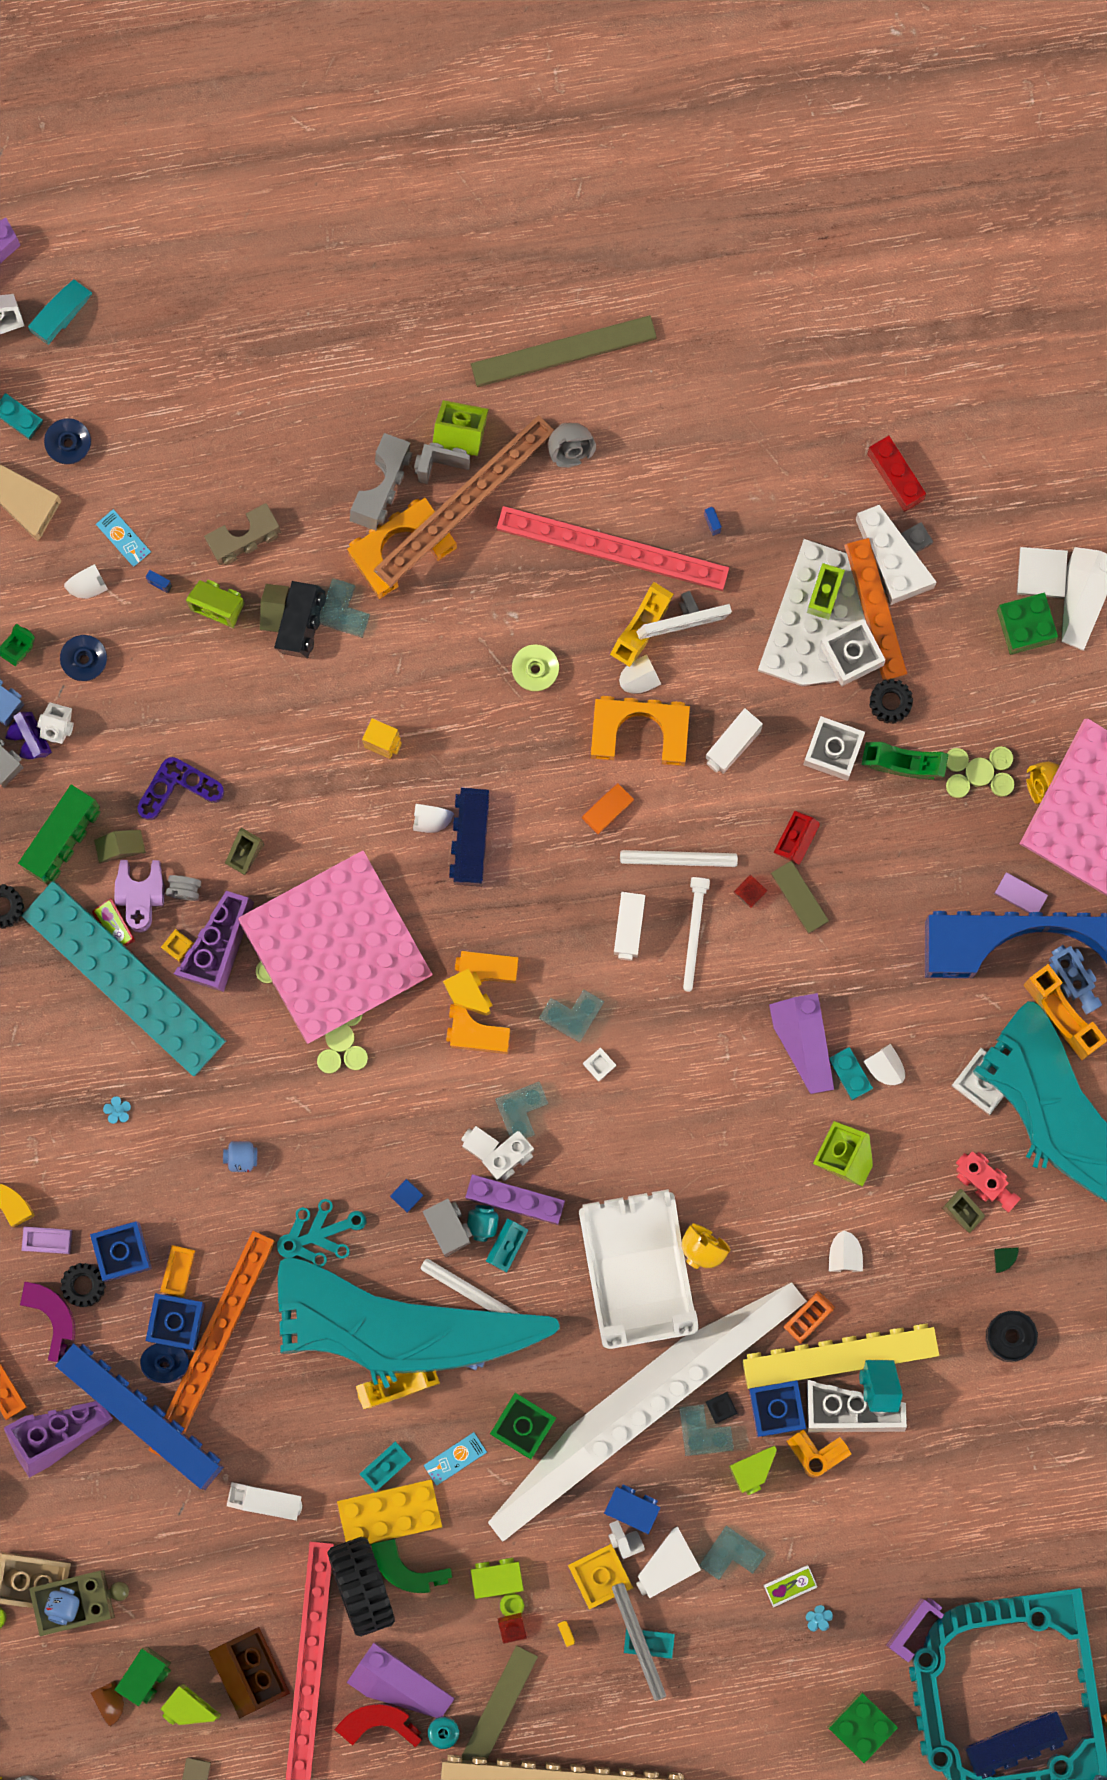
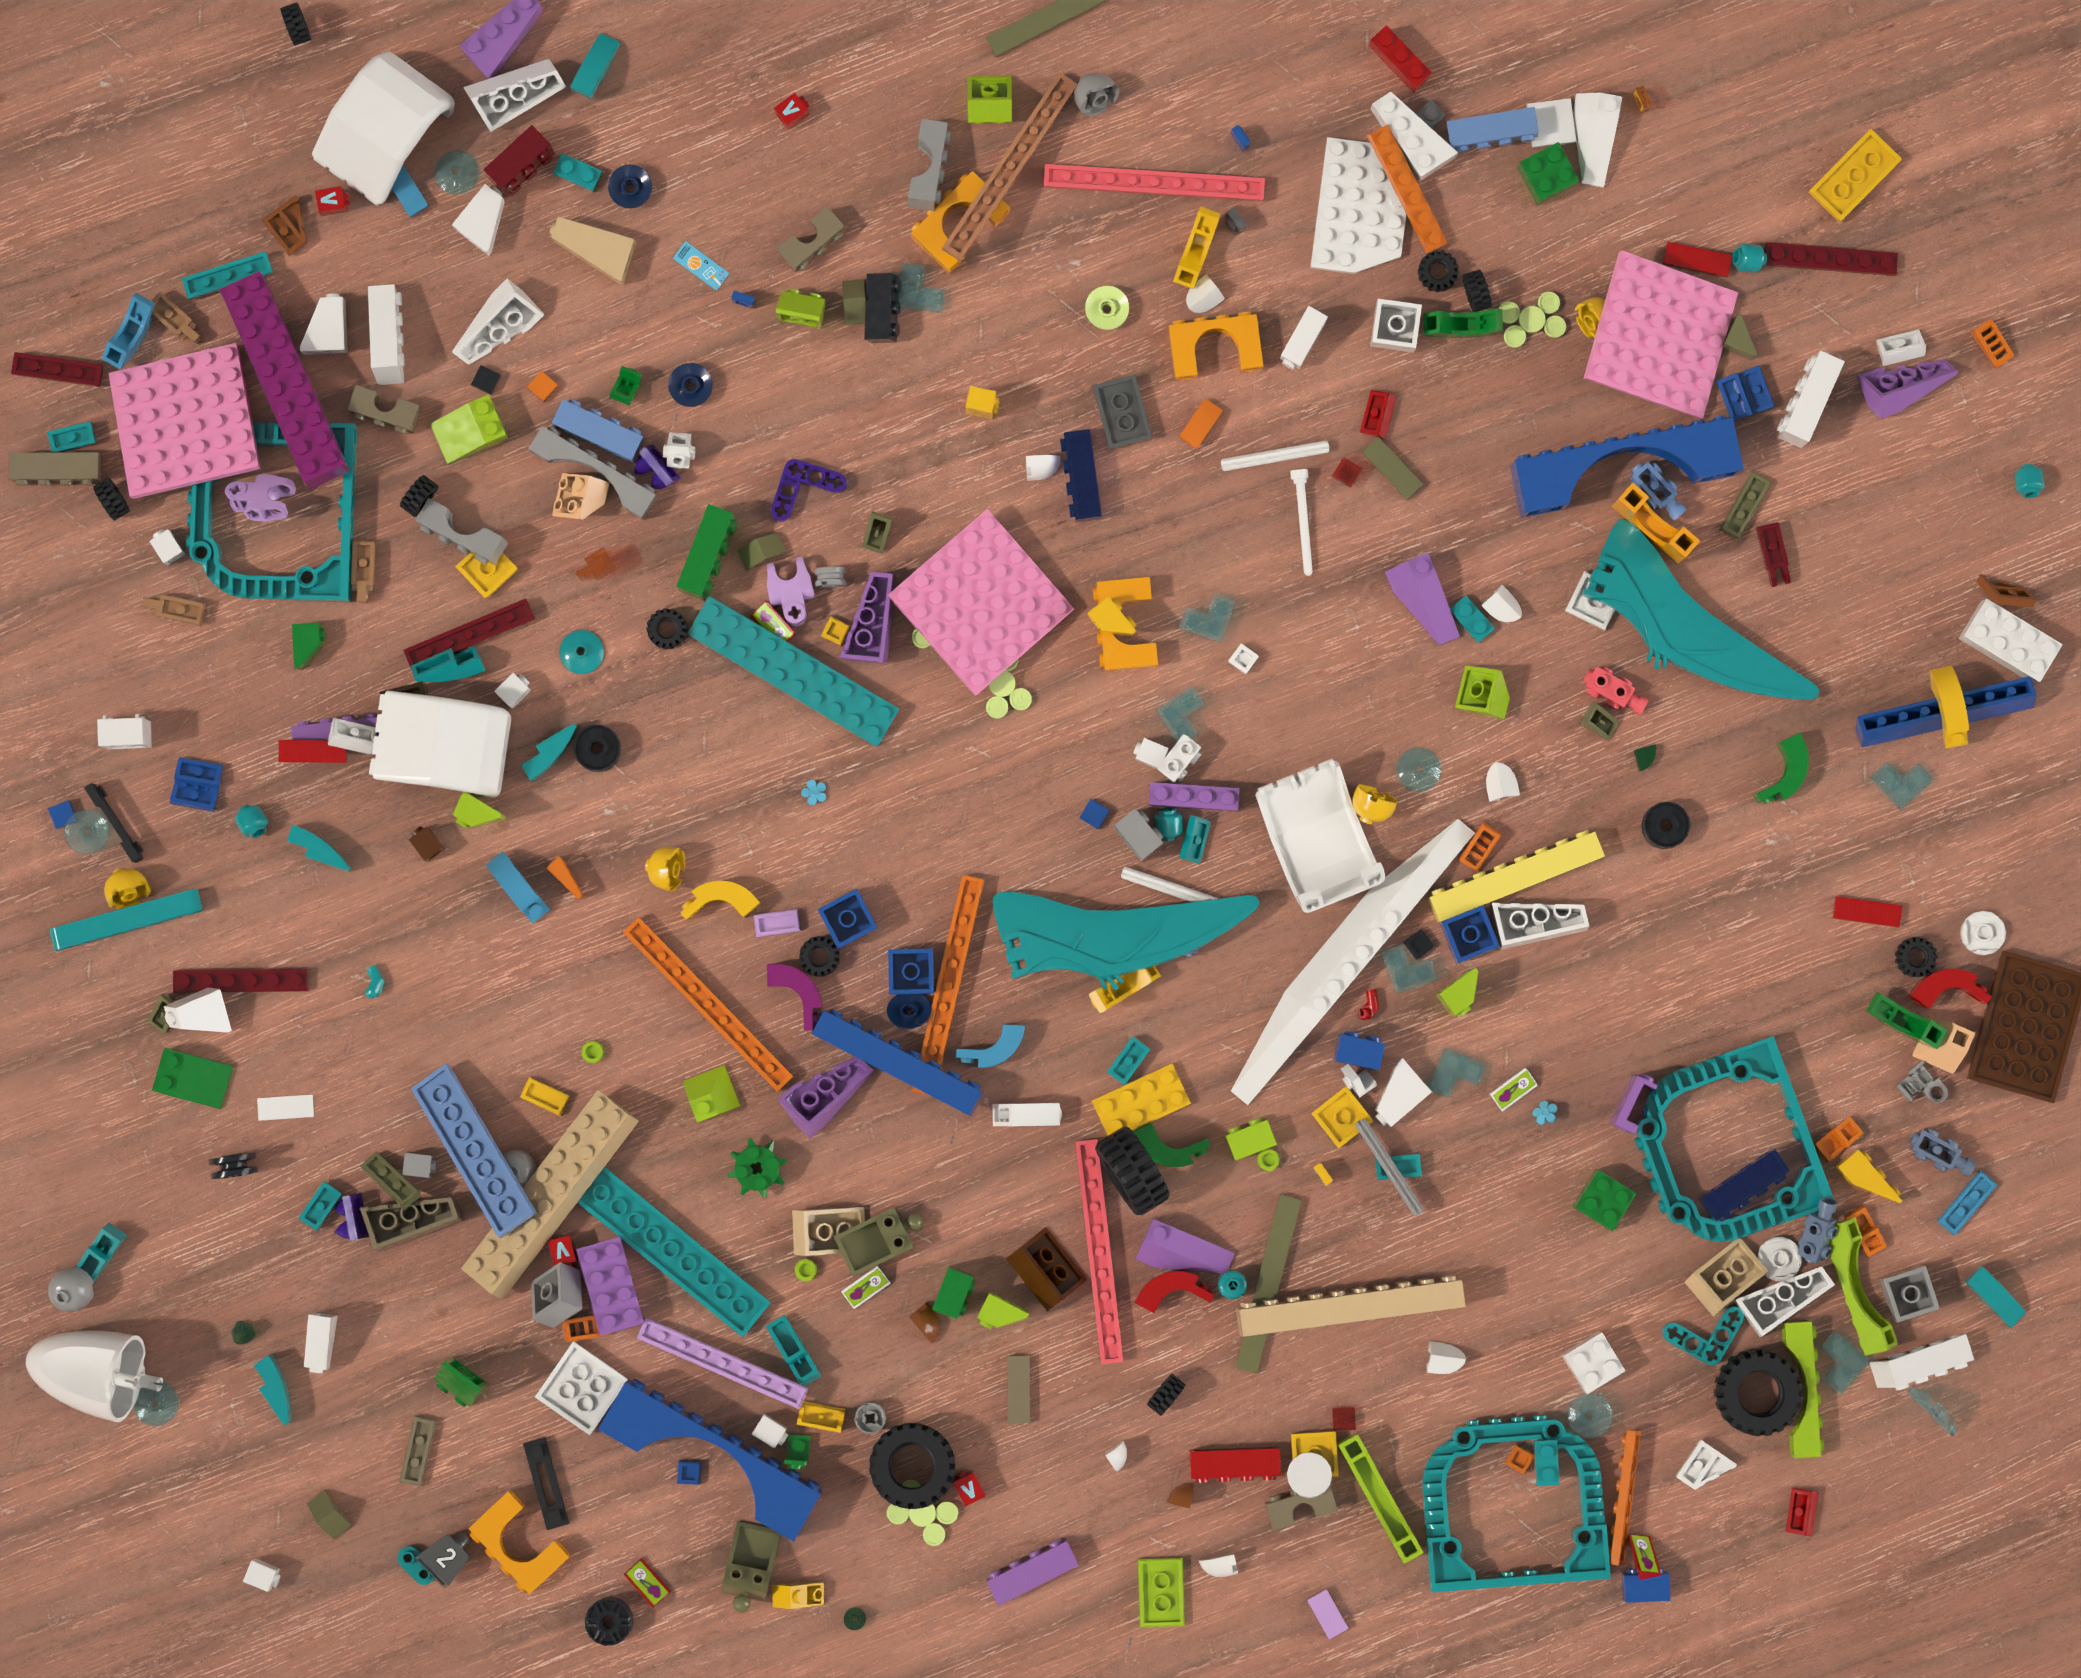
camera: 20 degrees left, 5 degrees up
medium blue head [44,1587,80,1625] -> none
white brick [64,564,108,599] -> none
light orange tile [160,1245,196,1298] -> none
medium blue head [223,1141,257,1172] -> none
teal plant [277,1199,367,1267] -> none
light grey bracket [414,443,471,484] -> none
medium azure sticker [423,1432,487,1486] -> none
green brick [490,1393,557,1460] -> none
clear red plate [497,1613,527,1644] -> none
white slope [614,892,645,961] -> none
white tile [637,604,732,639] -> none
light orange piece [786,1429,852,1478] -> none
lime brick [807,563,845,620] -> none
white brick [820,618,885,687] -> none
teal brick [859,1360,903,1412] -> none
lavender tile [994,872,1048,913] -> none
none -> red brick [774,92,809,130]
none -> slope [841,1265,891,1309]
none -> dark azure arch [956,1024,1025,1068]
none -> dark grey plate [1093,375,1152,450]
none -> red arm [1358,989,1379,1021]
none -> clear light blue dish [1396,748,1441,792]
none -> medium blue brick [1447,107,1538,153]
none -> black tyre [1462,269,1492,312]

